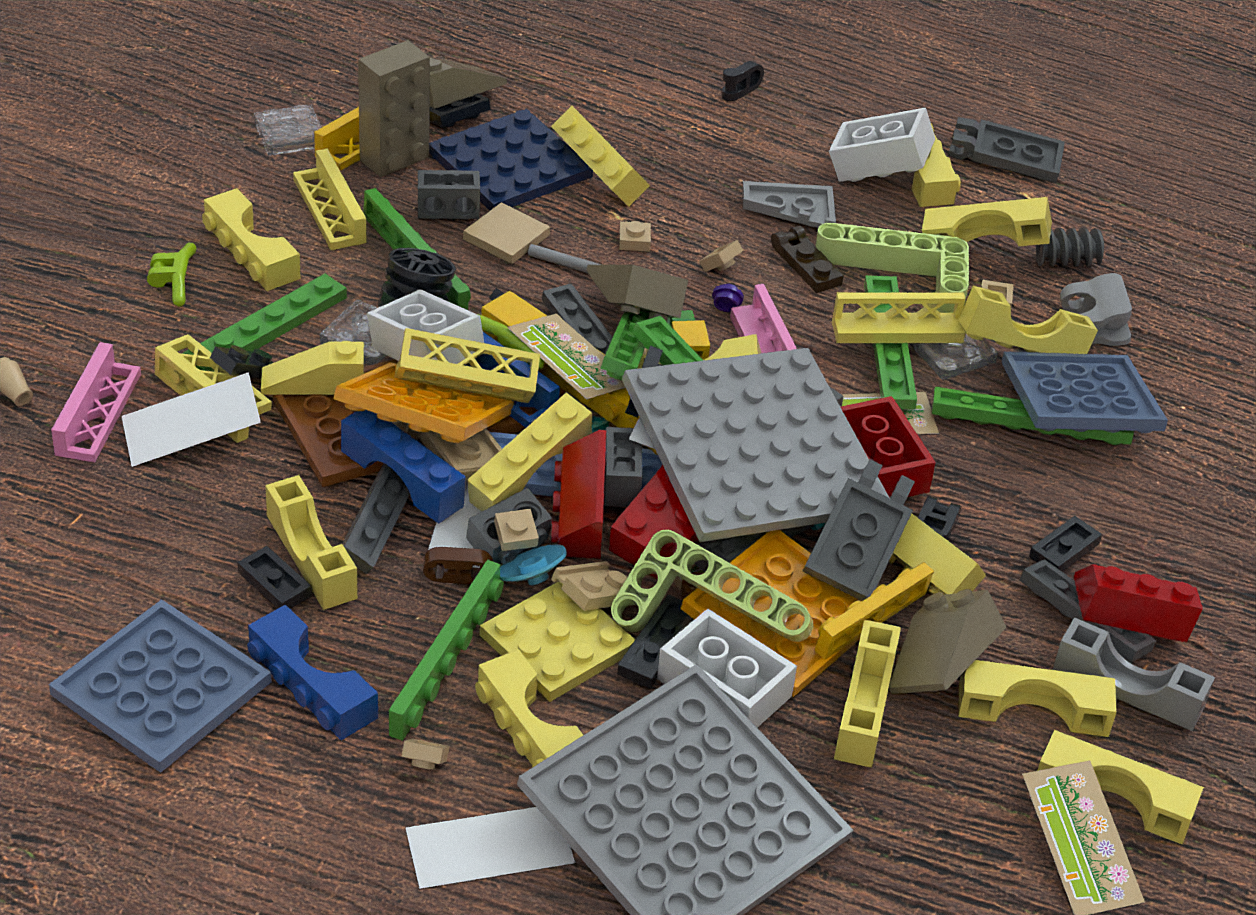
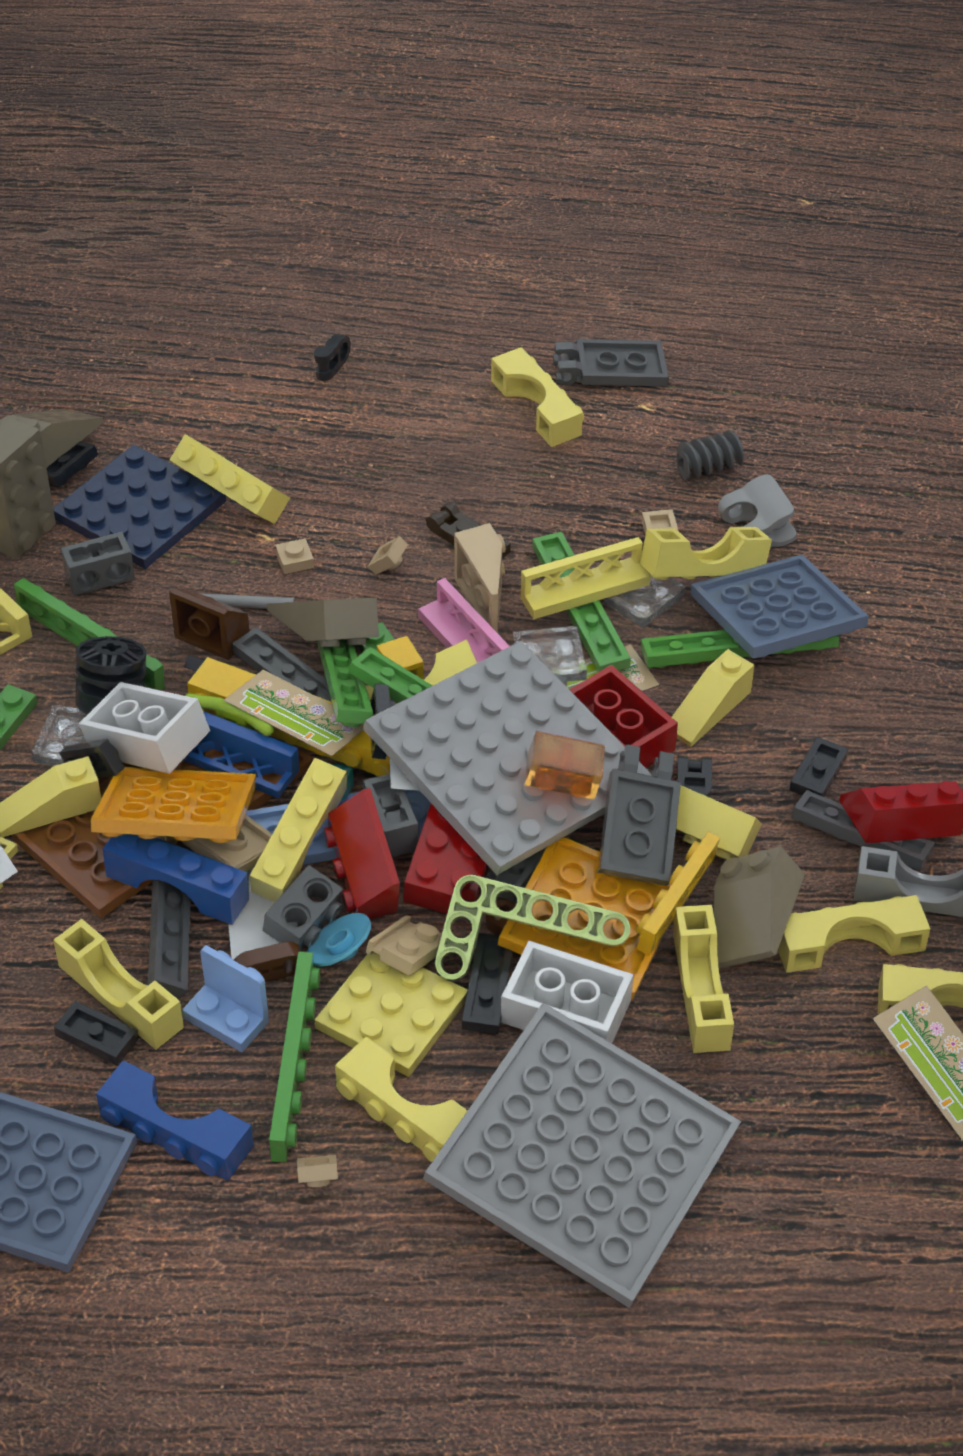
camera: 15 degrees left, 5 degrees up
light yellow fence [395,328,540,403] -> none
white sticker [406,807,575,889] -> none
tan tile [463,202,550,264] -> none
tan plate [494,509,539,551] -> none
dark purple plate [712,284,744,312] -> none
light grey wing [742,181,836,228] -> none
yellowish green beam [815,223,969,313] -> none
white brick [829,108,935,182] -> none
light yellow arch [922,197,1052,247] -> none
none -> black plate [59,739,125,778]
none -> reddish brown slope [169,588,250,660]
none -> light blue bracket [182,945,269,1053]
none -> tan slope [454,523,506,633]
none -> clear plate [513,626,587,681]
none -> clear orange brick [525,731,605,799]
none -> light yellow slope [672,649,754,747]

